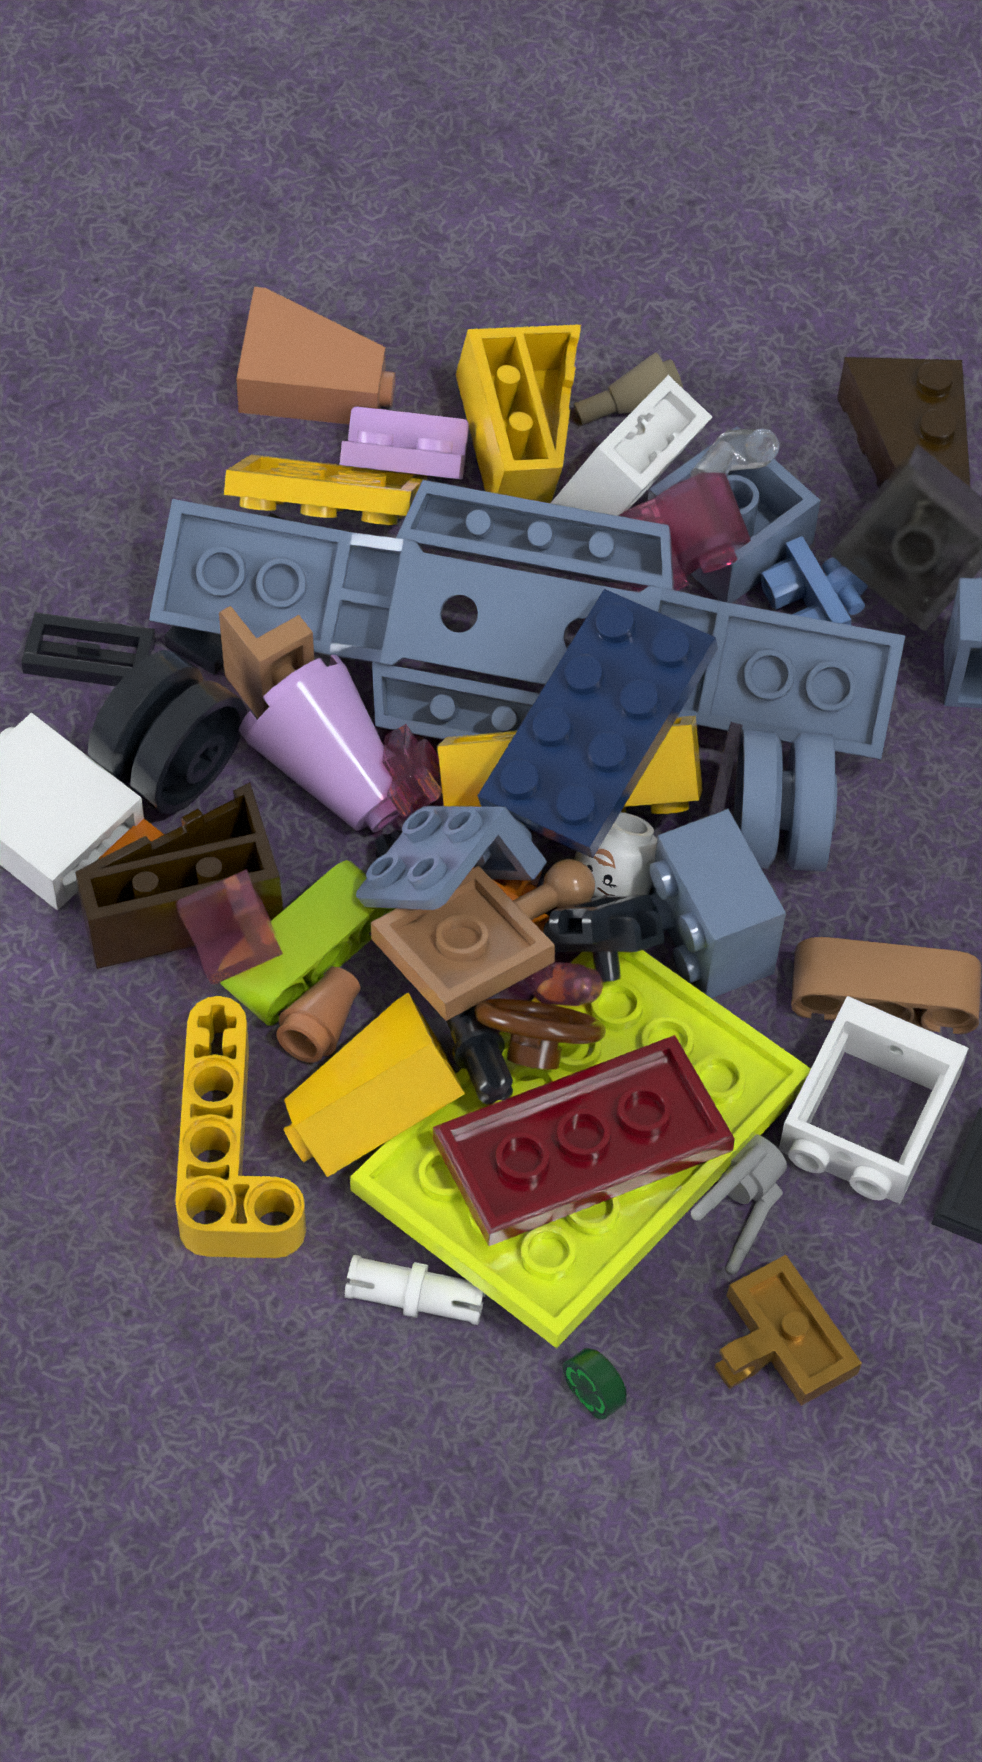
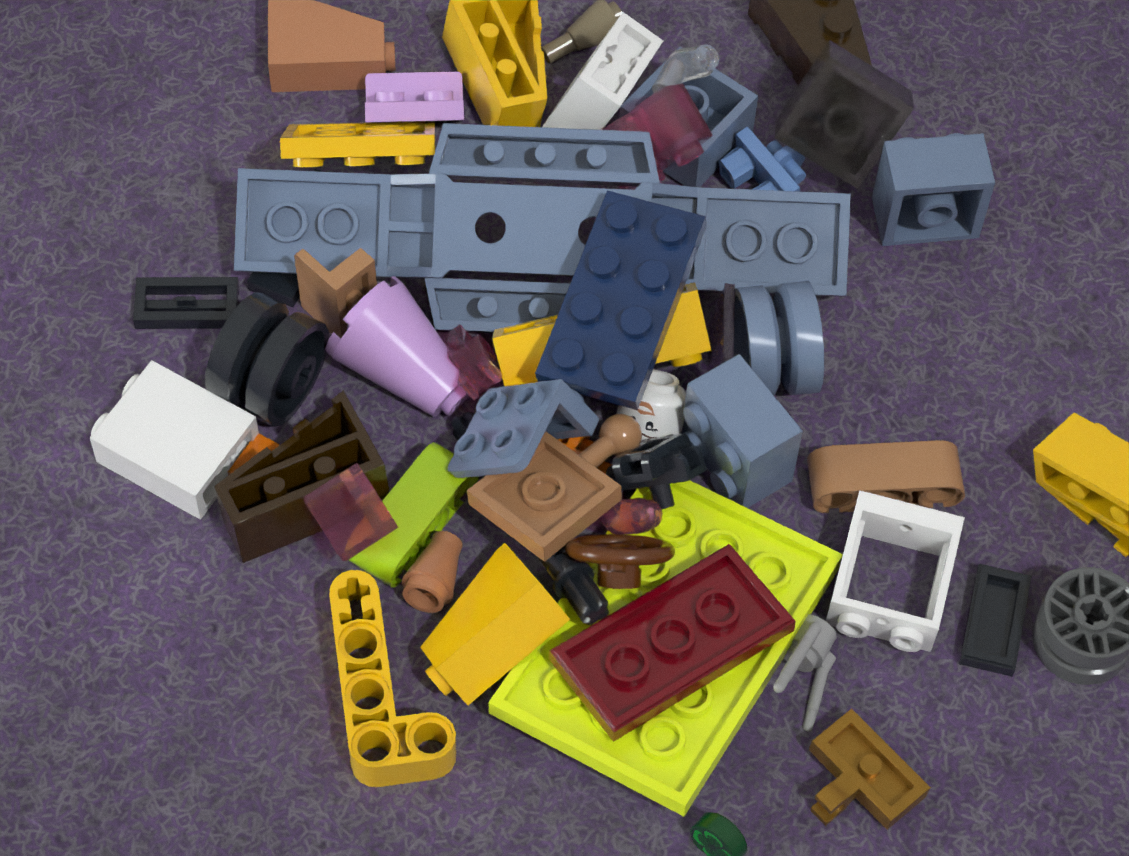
camera: 10 degrees left, 0 degrees up
white pin [345,1255,485,1325] -> none

